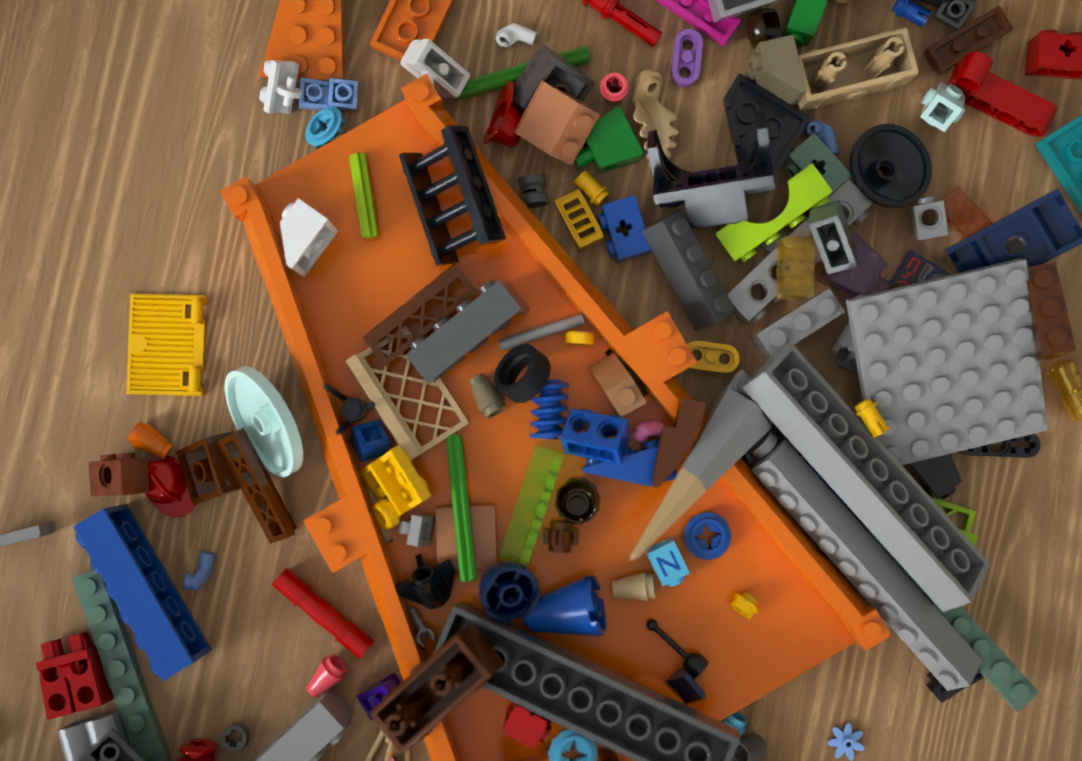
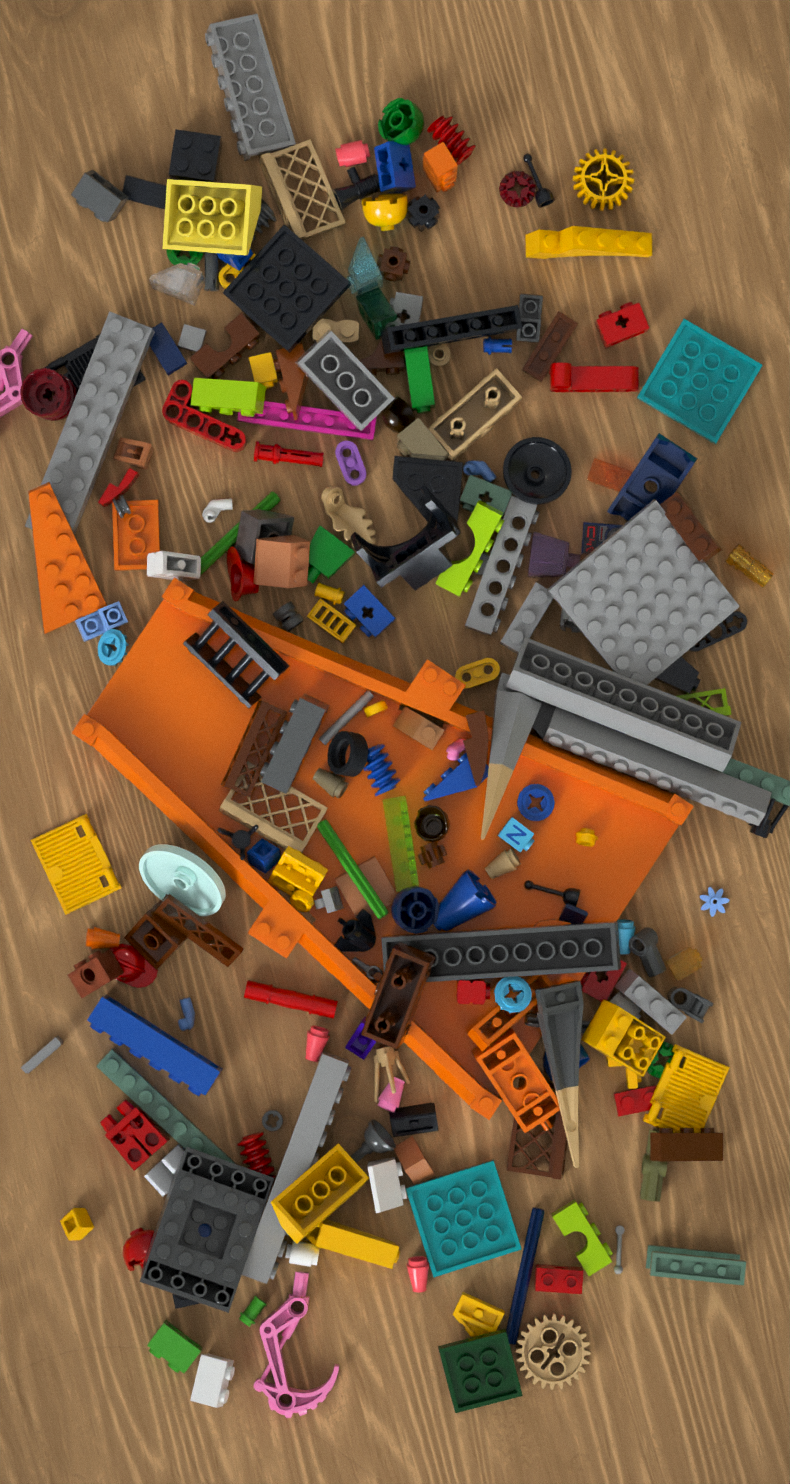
camera: 30 degrees left, 0 degrees up
white hips [259,60,302,114] -> none
white slope [280,198,338,277] -> none
lime axle [349,152,379,239] -> none
blue brick [560,408,631,465] -> none
coral cone [600,73,629,105] -> none
dark grey brick [641,210,736,331] -> none
light grey tile [749,430,778,459] -> none
clear yellow brick [776,236,815,300] -> none
dark grey brick [809,200,858,275] -> none
yellow pin [854,398,890,438] -> none
light grey brick [909,196,949,240] -> none
light aqua brick [920,81,966,132] -> none

